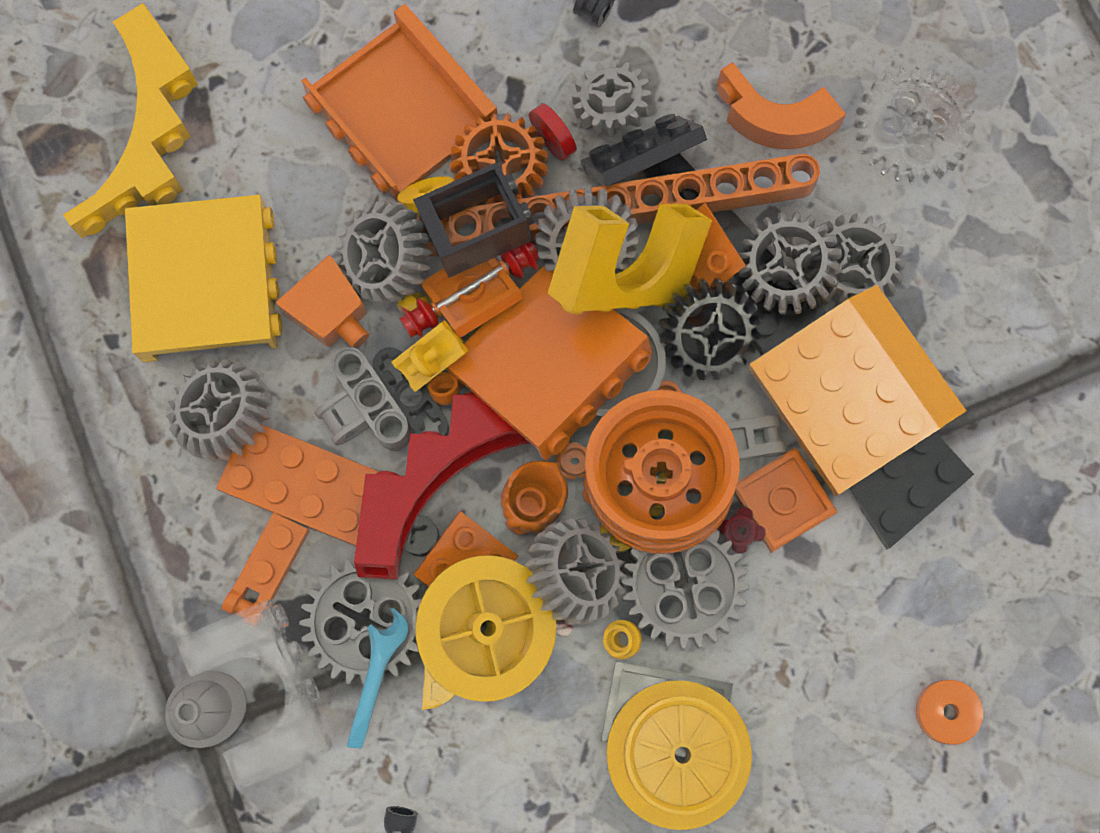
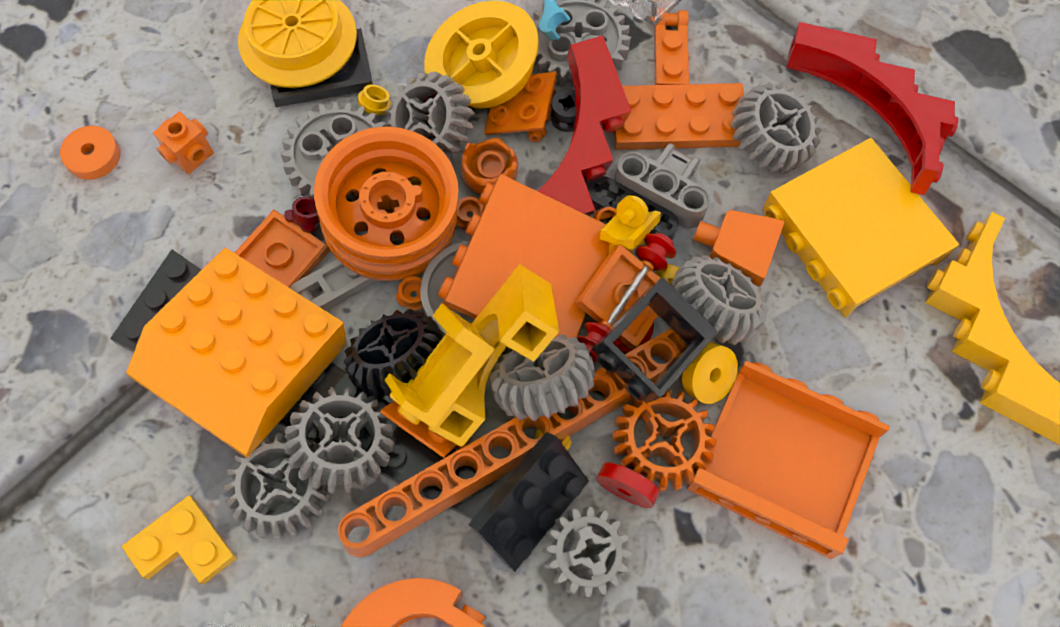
camera: 155 degrees right, 10 degrees down
none -> yellow plate [121,495,237,584]
none -> orange brick [153,111,214,174]
none -> yellow panel [385,304,495,428]
none -> red arch [786,22,959,195]

